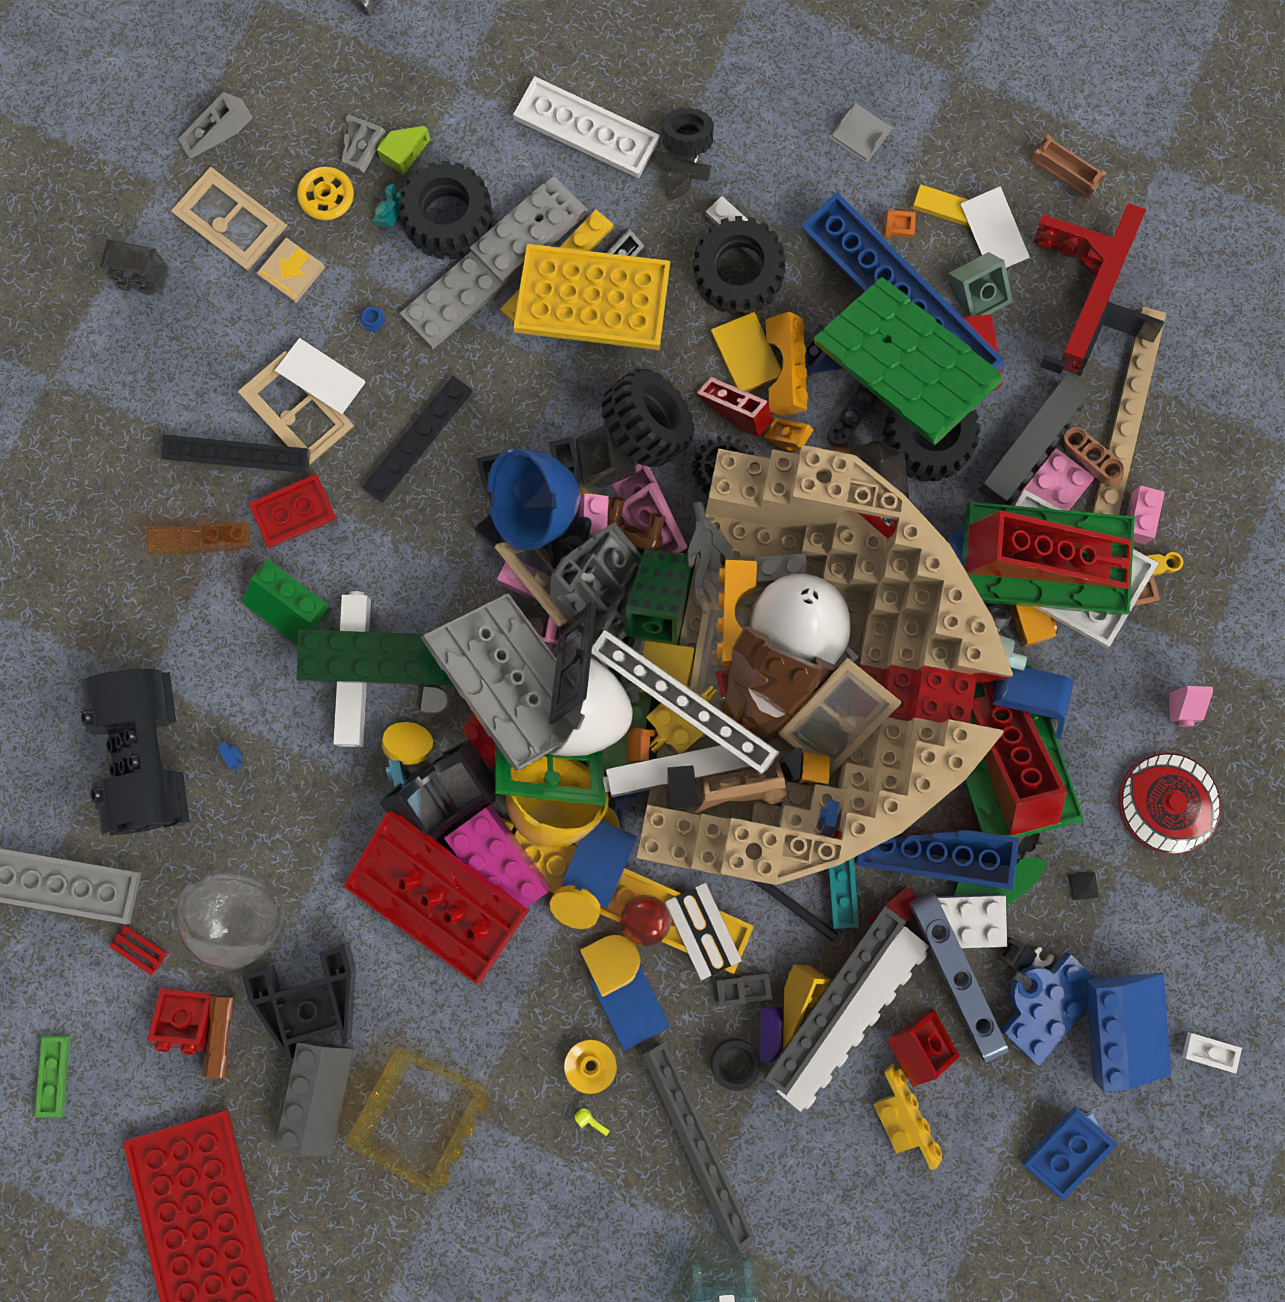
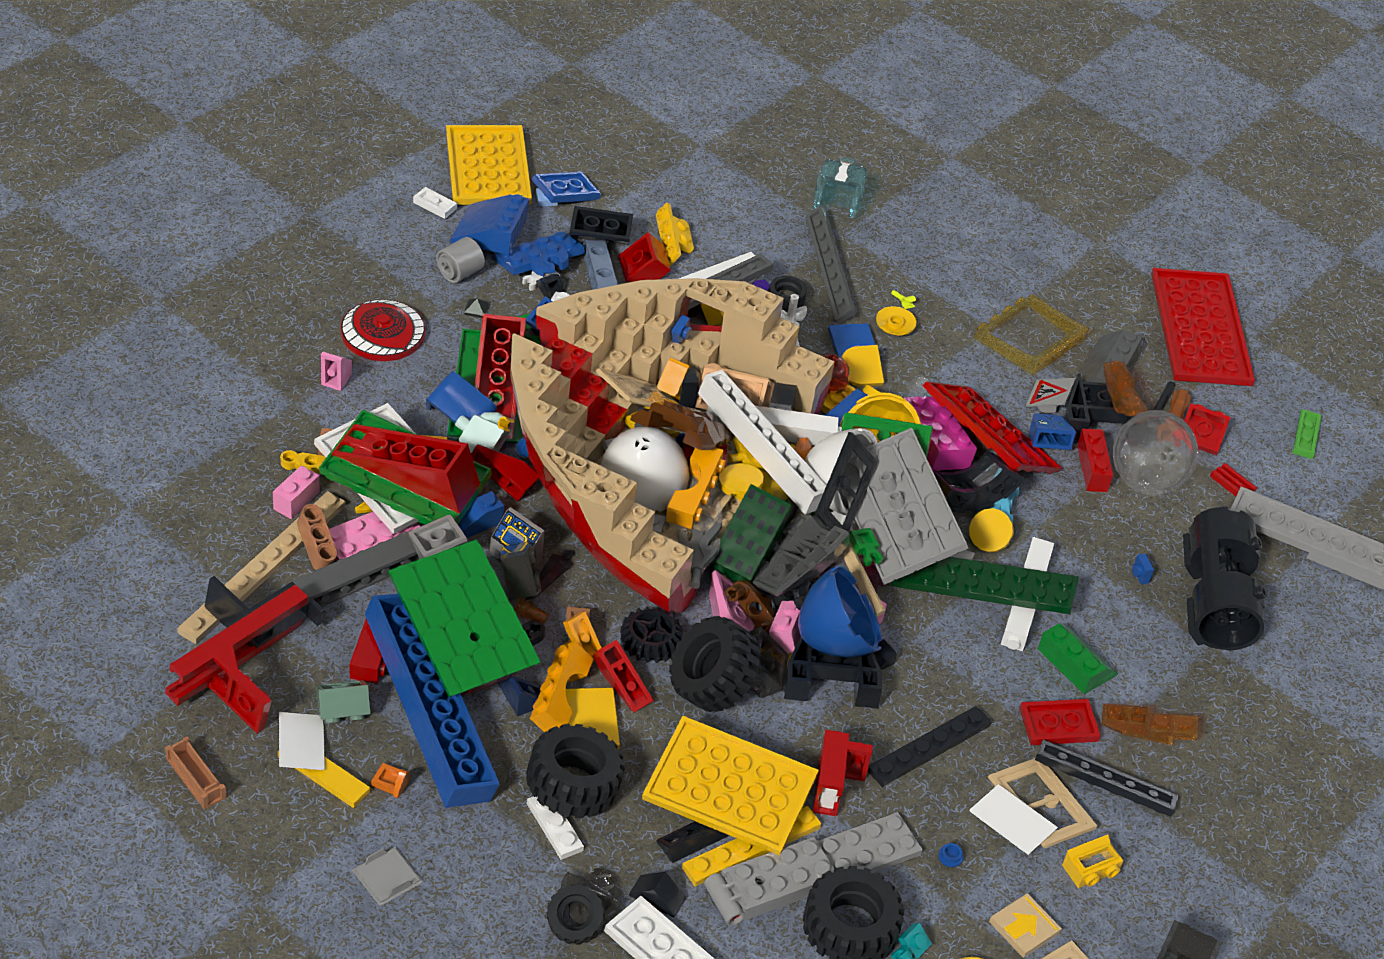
camera: 165 degrees left, 35 degrees down
none -> light grey slope [408,514,467,559]
none -> light grey piece [436,237,485,283]
none -> yellow plate [446,125,532,205]
none -> black slope [569,206,633,245]
none -> black slope [629,871,686,917]
none -> yellow tile [719,463,764,498]
none -> white plant [780,294,807,328]
none -> red brick [812,729,873,816]
none -> green plate [849,528,884,566]
none -> clear plate [906,374,931,397]
none -> light grey piece [1026,378,1076,413]
none -> blue torso [1029,412,1076,450]
none -> yellow window [1062,834,1123,888]
none -> red brick [1077,429,1113,492]
none -> clear orange slope [1103,360,1147,416]
none -> black bar [1150,381,1175,424]

